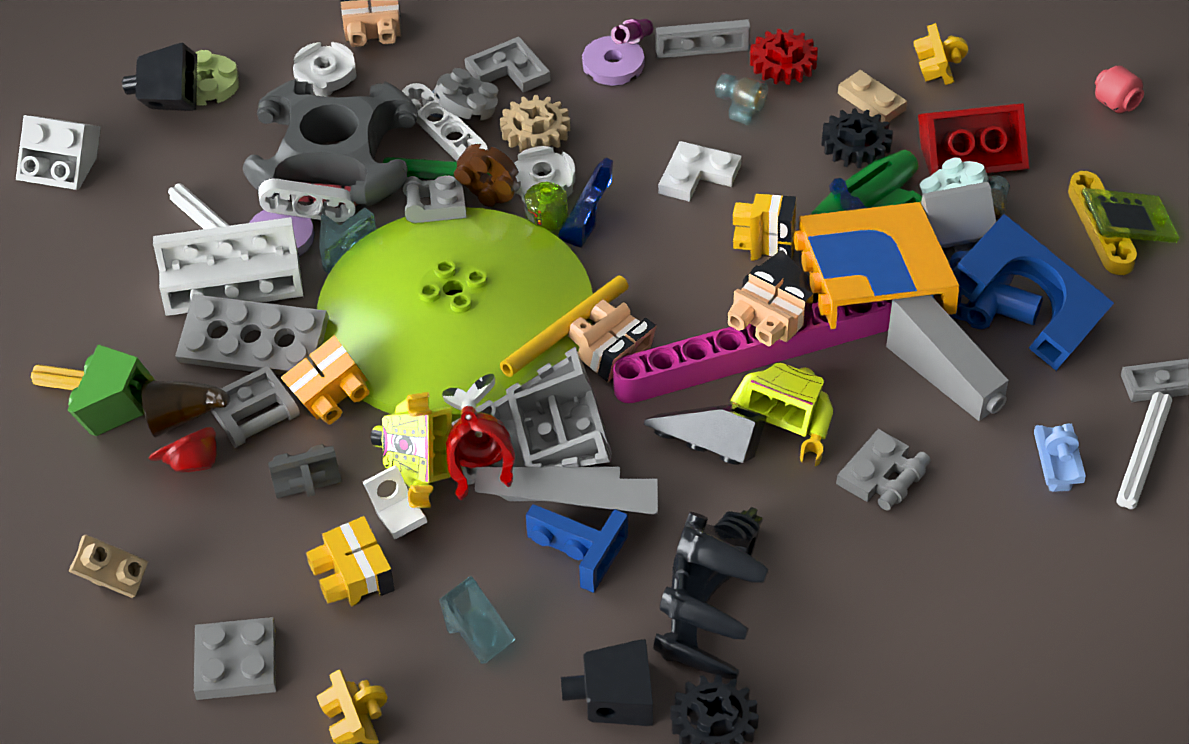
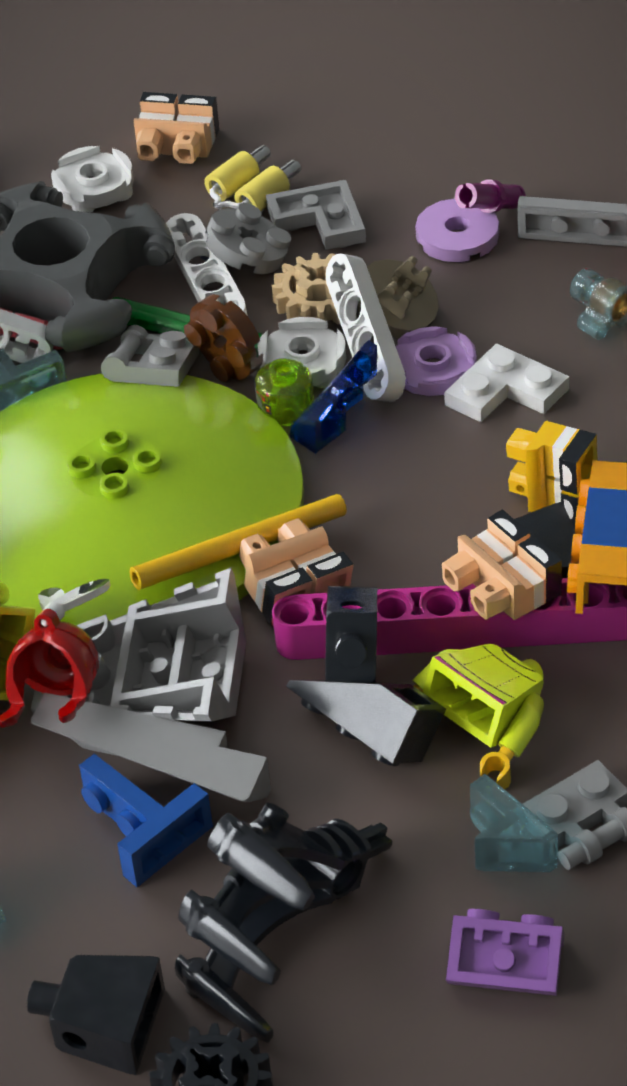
camera: 20 degrees right, 5 degrees down
none -> light yellow piece [204,145,301,212]
none -> black torso [325,586,377,683]
none -> white beam [326,253,406,402]
none -> dark tan plate [357,256,439,339]
none -> lavender tile [396,326,477,396]
none -> medium lavender bracket [446,909,565,996]
none -> clear light blue slope [470,774,558,872]

